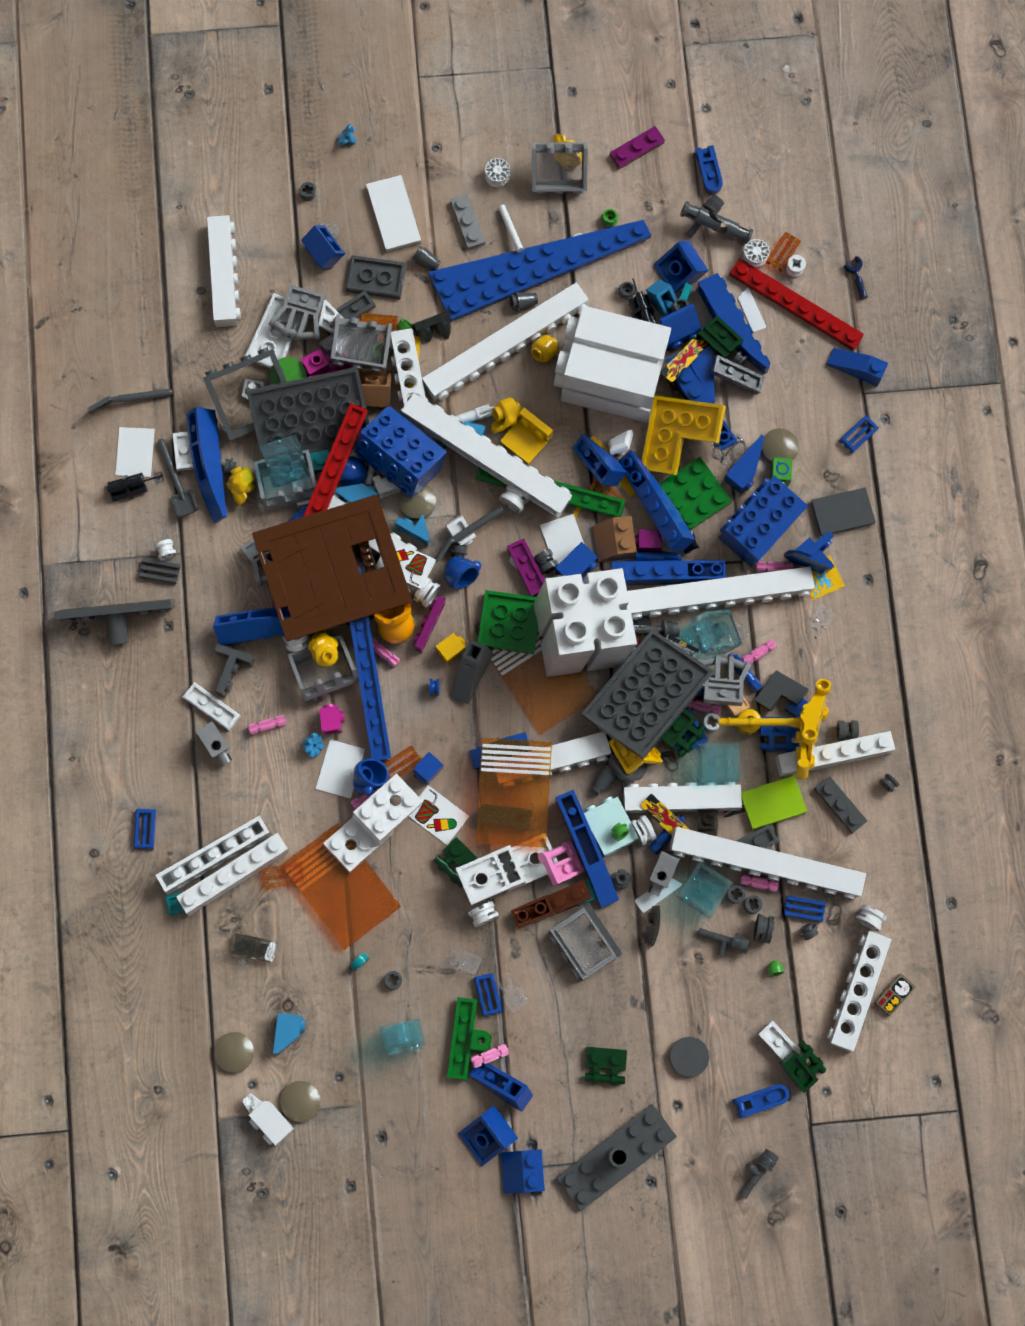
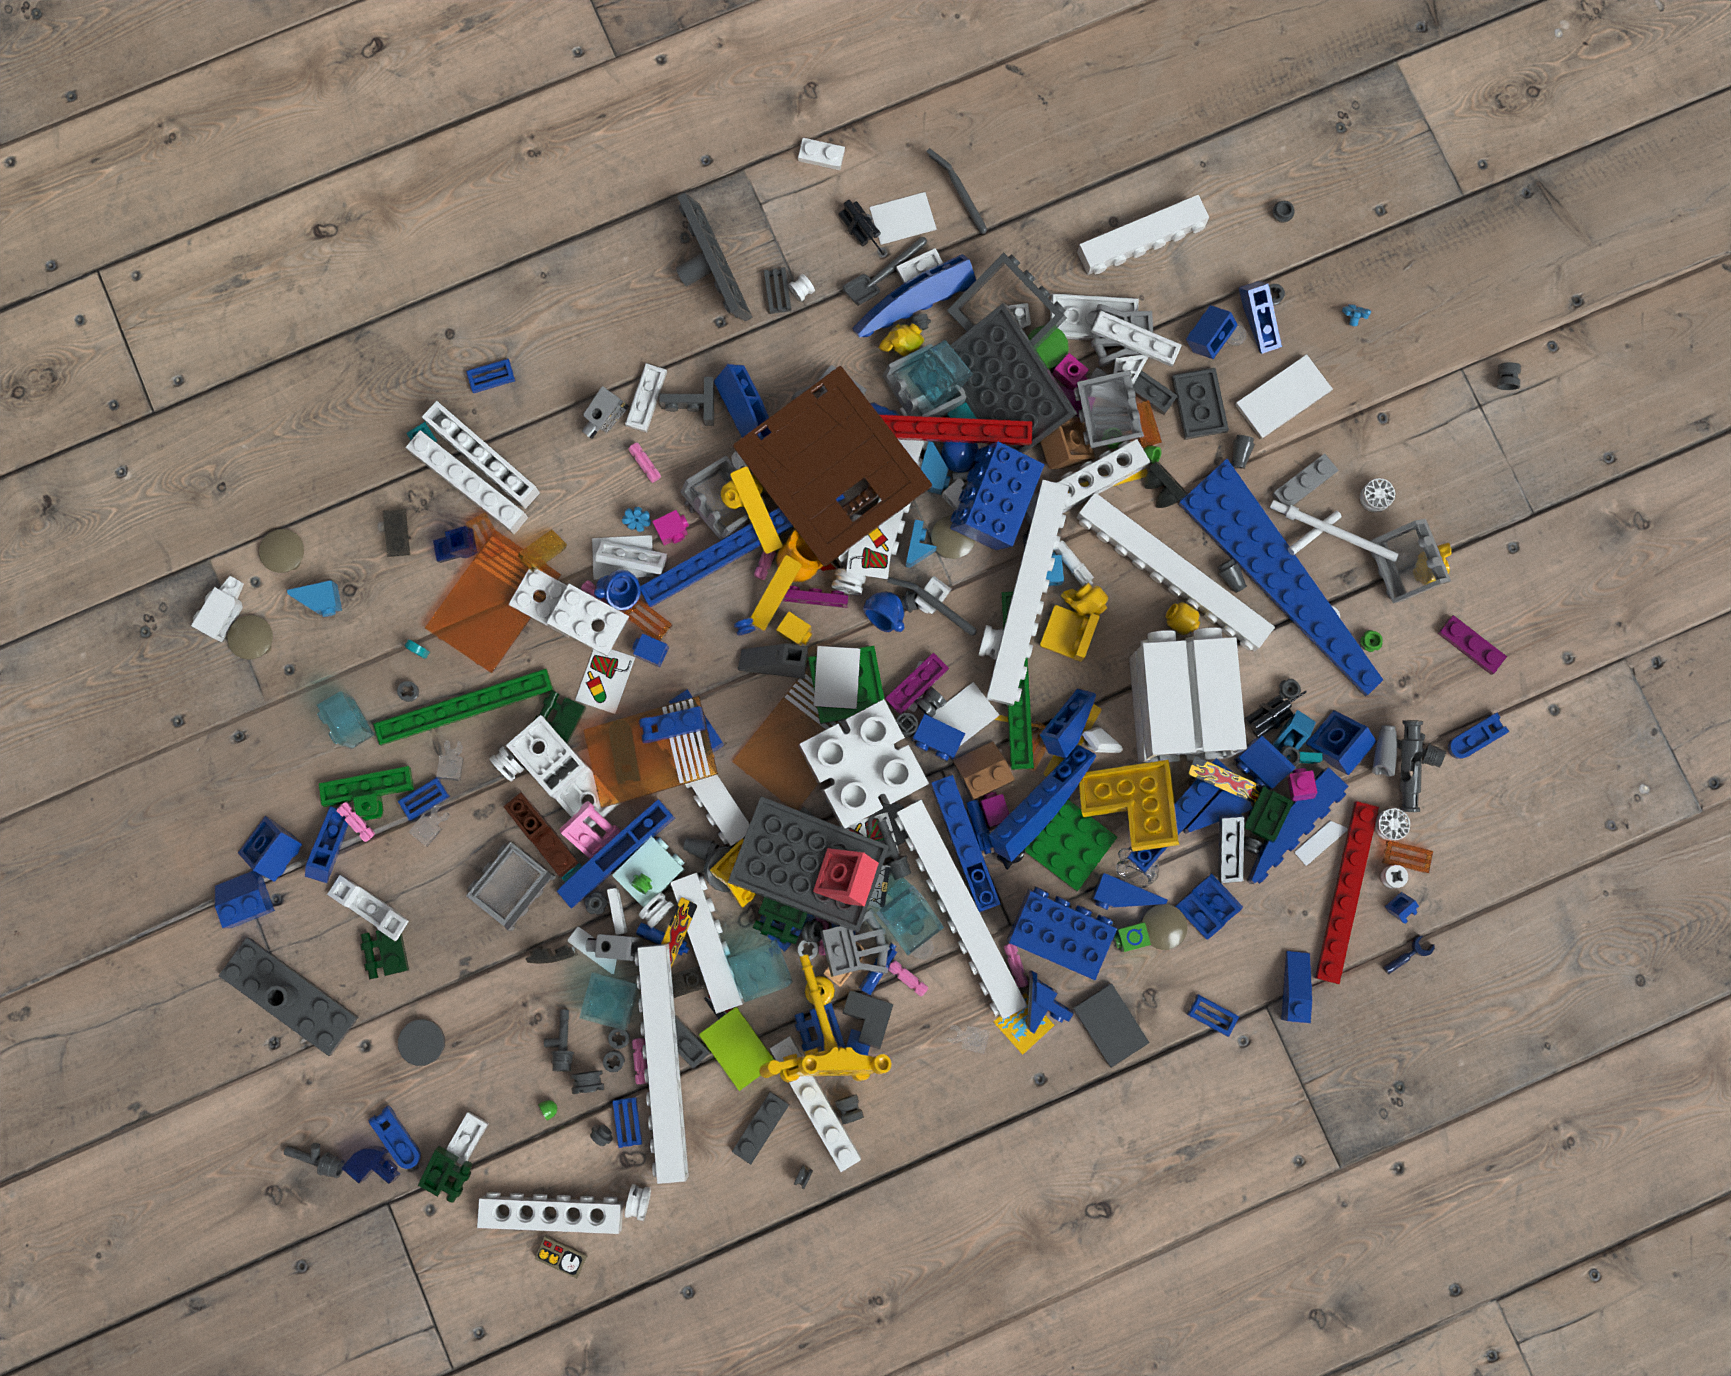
camera: 75 degrees right, 5 degrees up
none -> white slope [327,875,409,941]
none -> clear blue brick [341,1146,400,1184]
none -> green tile [373,669,554,746]
none -> clear blue brick [433,526,477,563]
none -> clear yellow plate [518,529,567,572]
none -> white plate [596,541,667,574]
none -> white tile [607,888,627,935]
none -> blue plate [639,706,706,743]
none -> yellow sticker [730,466,783,554]
none -> yellow sticker [750,555,802,631]
none -> white plate [798,138,845,170]
none -> dark grey bush [802,921,824,942]
none -> coral slope [813,848,879,906]
none -> white sticker [814,646,860,709]
none -> white tile [1091,310,1182,367]
none -> blue slope [1175,873,1243,940]
none -> blue slope [1239,281,1282,354]
none -> white bar [1270,500,1399,562]
none -> dark grey plate [1272,201,1295,223]
none -> dark pink brick [1287,768,1317,801]
none -> light grey piece [1372,725,1397,776]
none -> blue tile [1385,892,1419,924]
none -> dark grey wheel [1497,362,1521,390]

